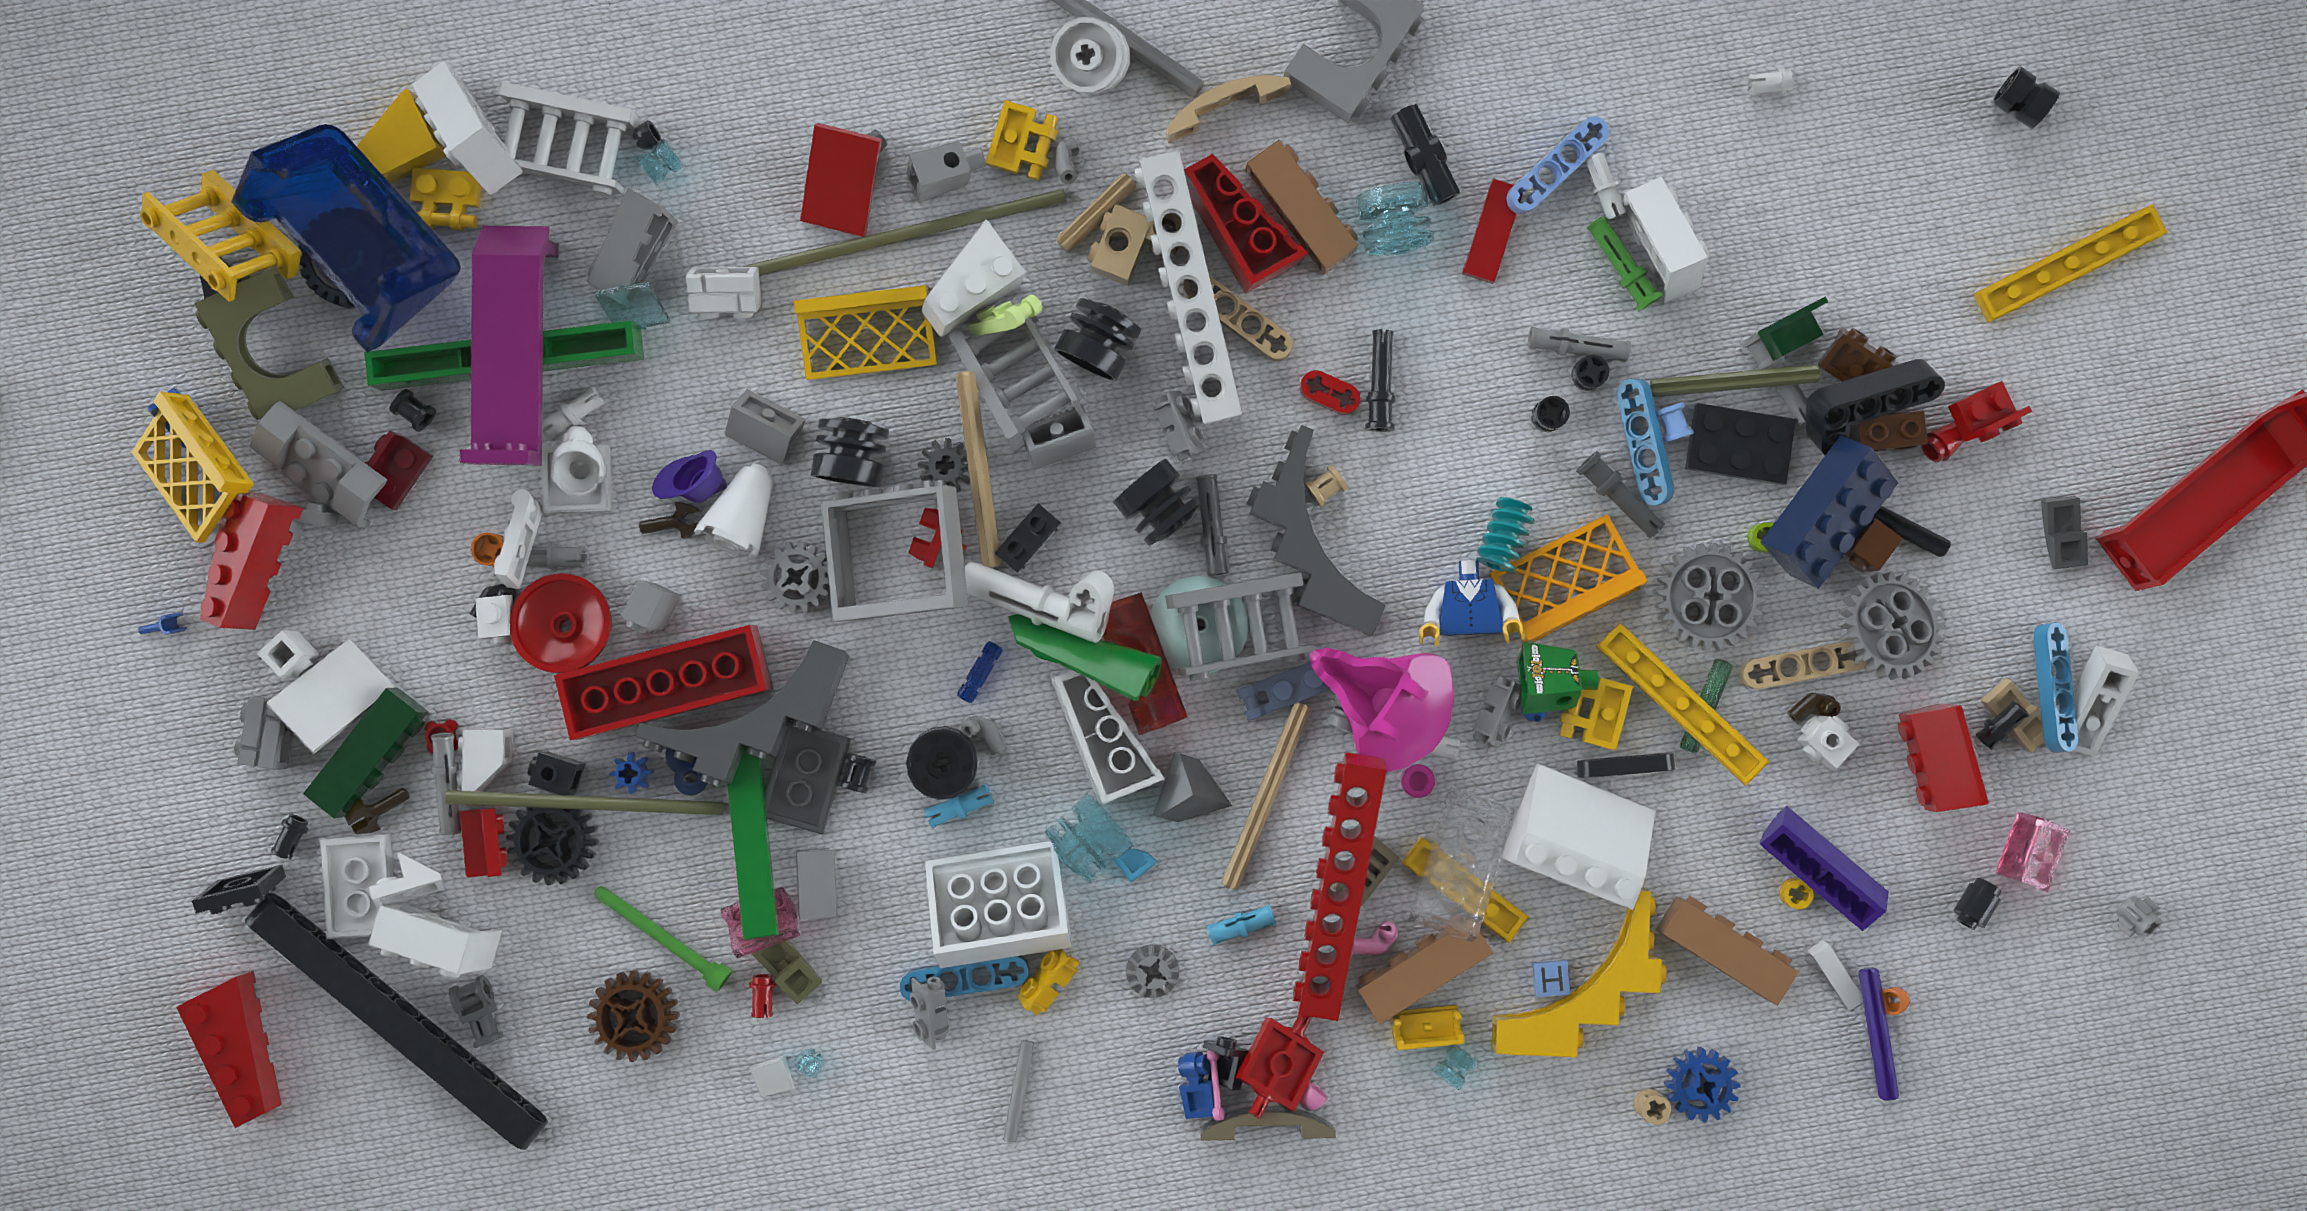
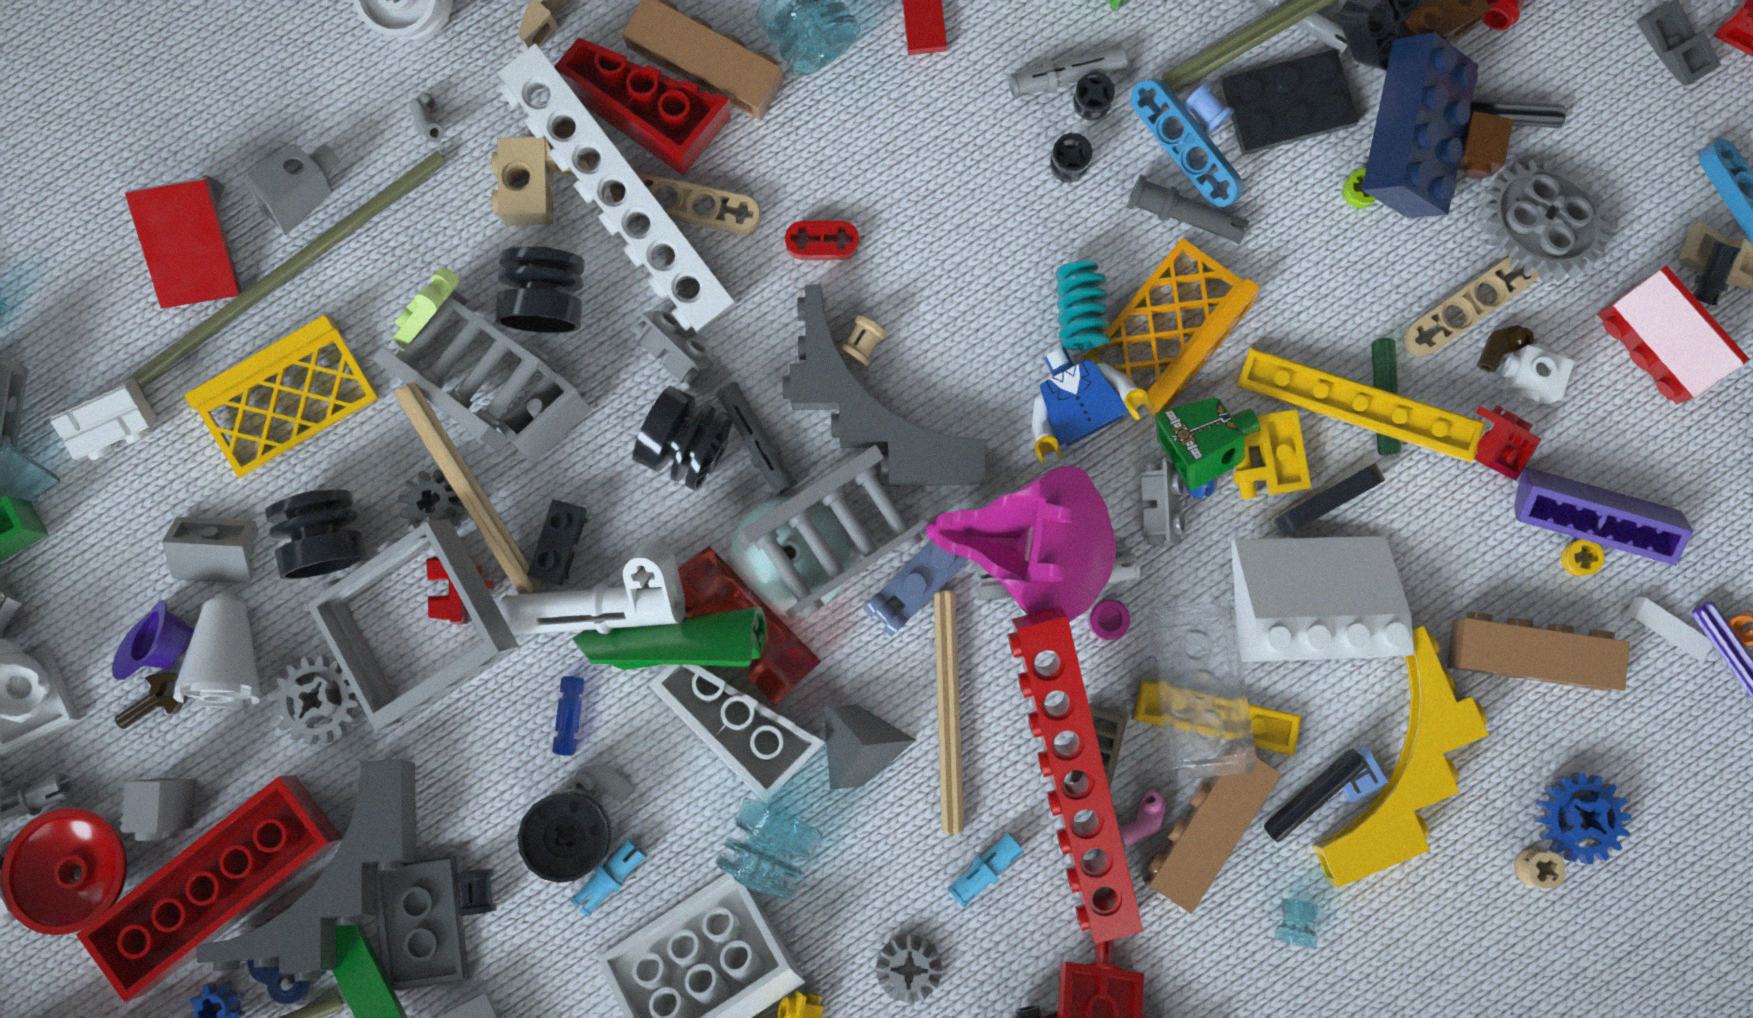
camera: 20 degrees left, 5 degrees down
white wedge [922,219,1026,338] -> none
yellow plate [986,100,1059,181] -> none
tan axle [1057,173,1136,252] -> none
medium azure tile [1111,849,1158,883] -> none
black pin [1365,329,1396,432] -> none
yellow hinge [1391,1004,1465,1050] -> none
light grey gear [1654,543,1766,650] -> none
none -> black axle [1264,748,1367,843]
none -> red bracket [1474,405,1542,481]

